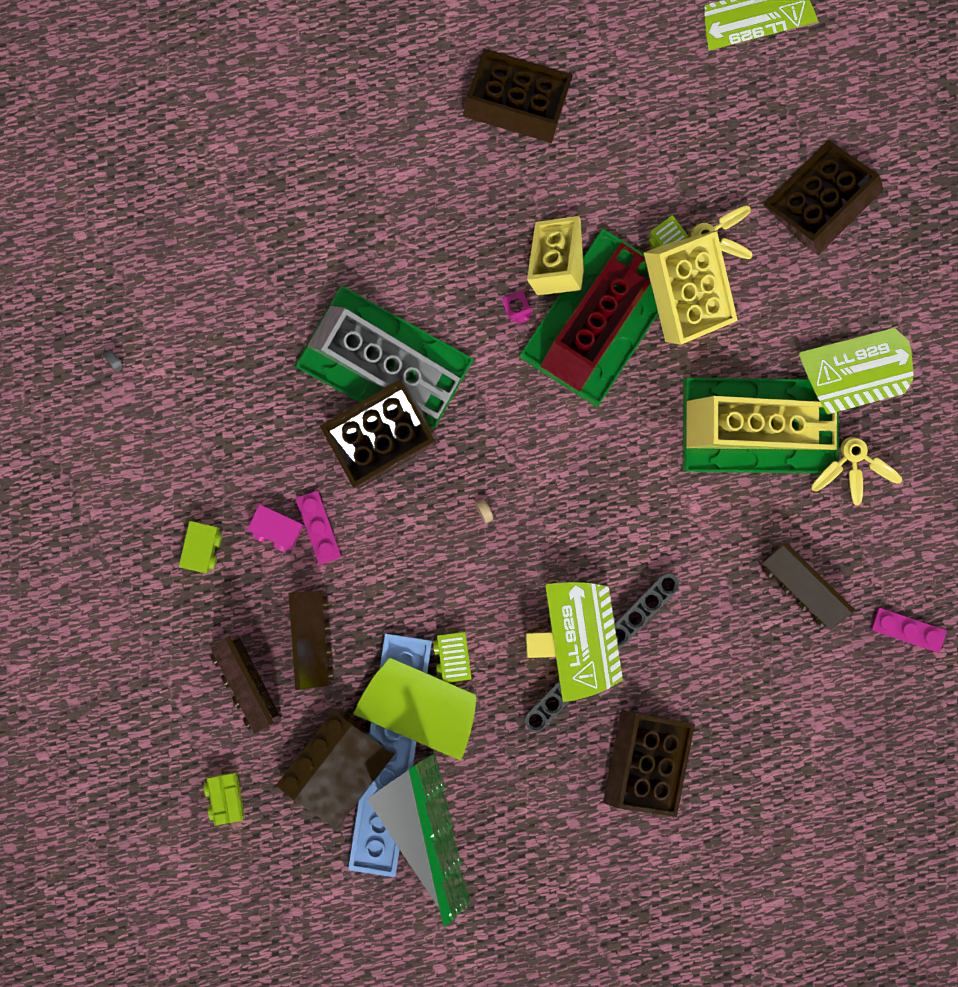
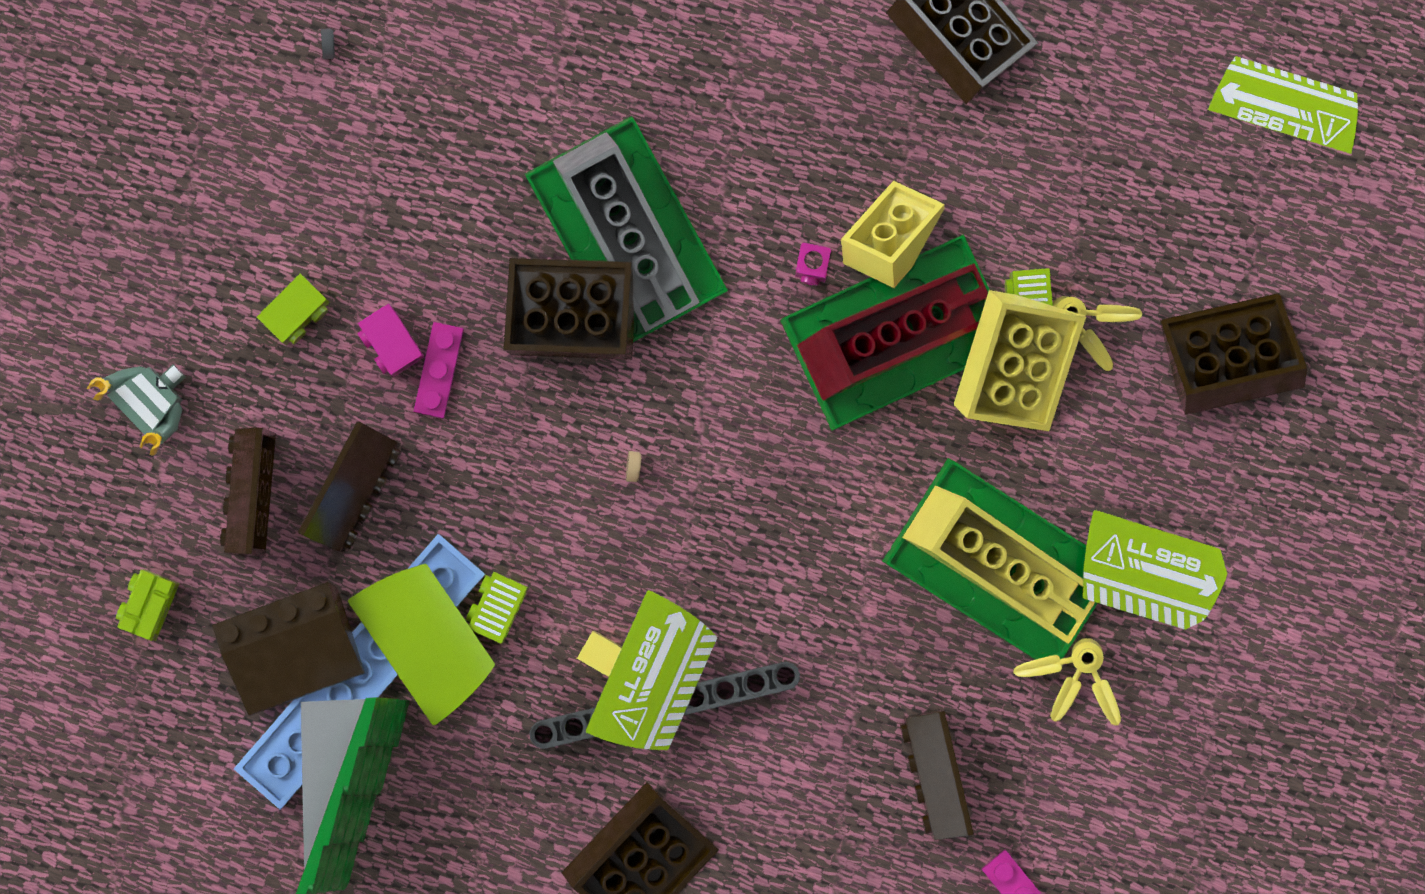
camera: 25 degrees right, 0 degrees up
none -> torso [87,364,186,456]

